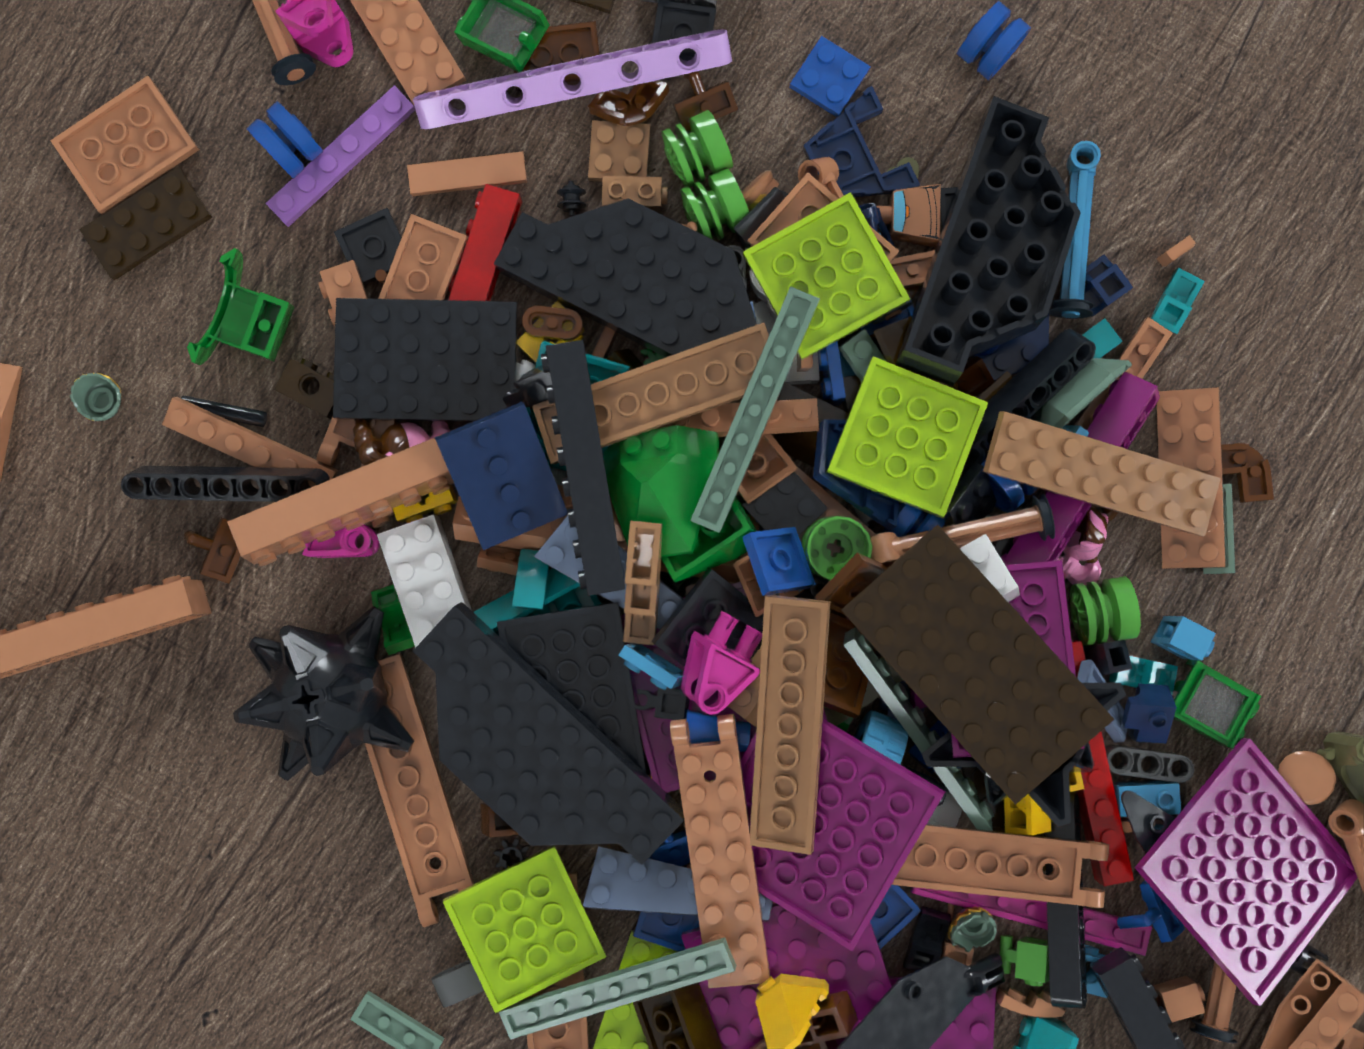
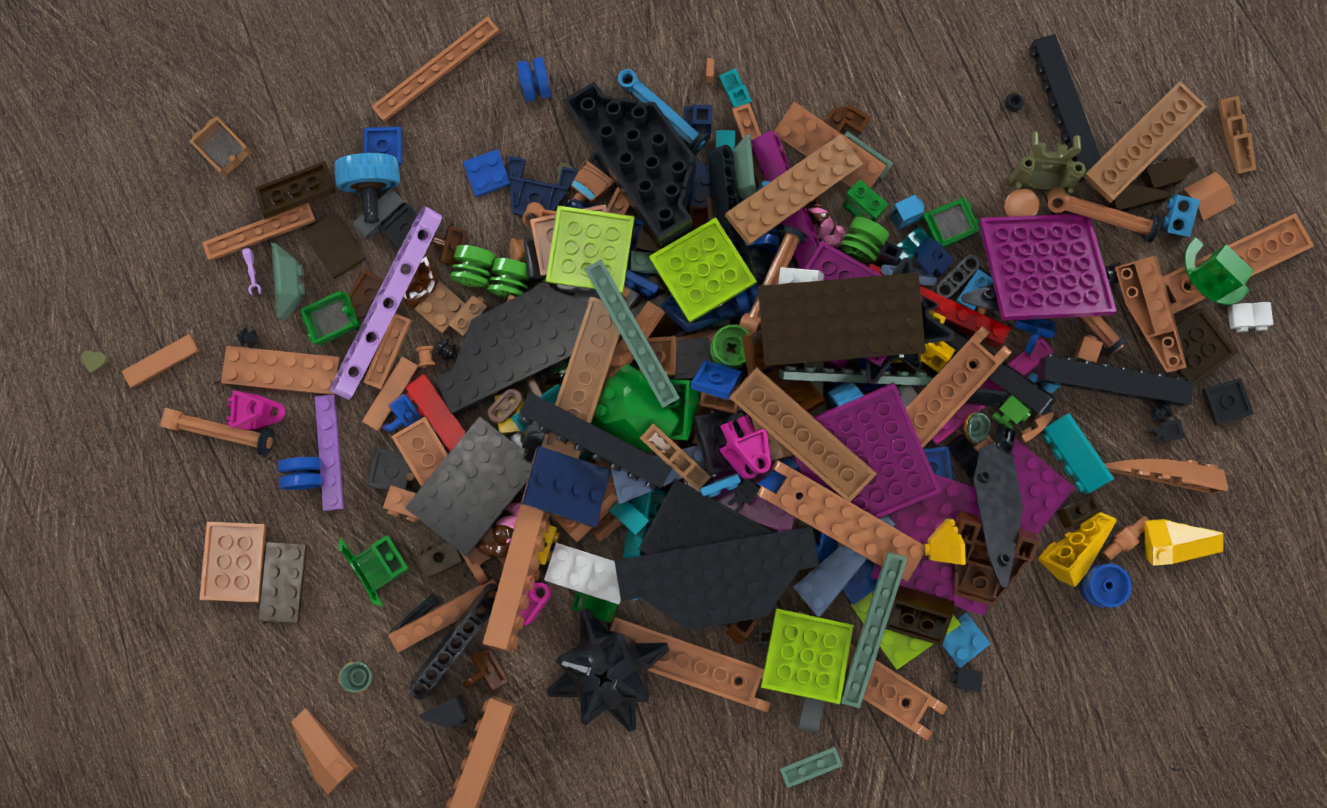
camera: 55 degrees left, 5 degrees down
none -> nougat plate [363,314,412,390]
none -> blue plate [382,394,422,432]
none -> nougat bush [416,346,435,368]
none -> black slope [419,695,471,729]
none -> green window [842,179,888,223]
none -> black slope [965,388,1007,407]

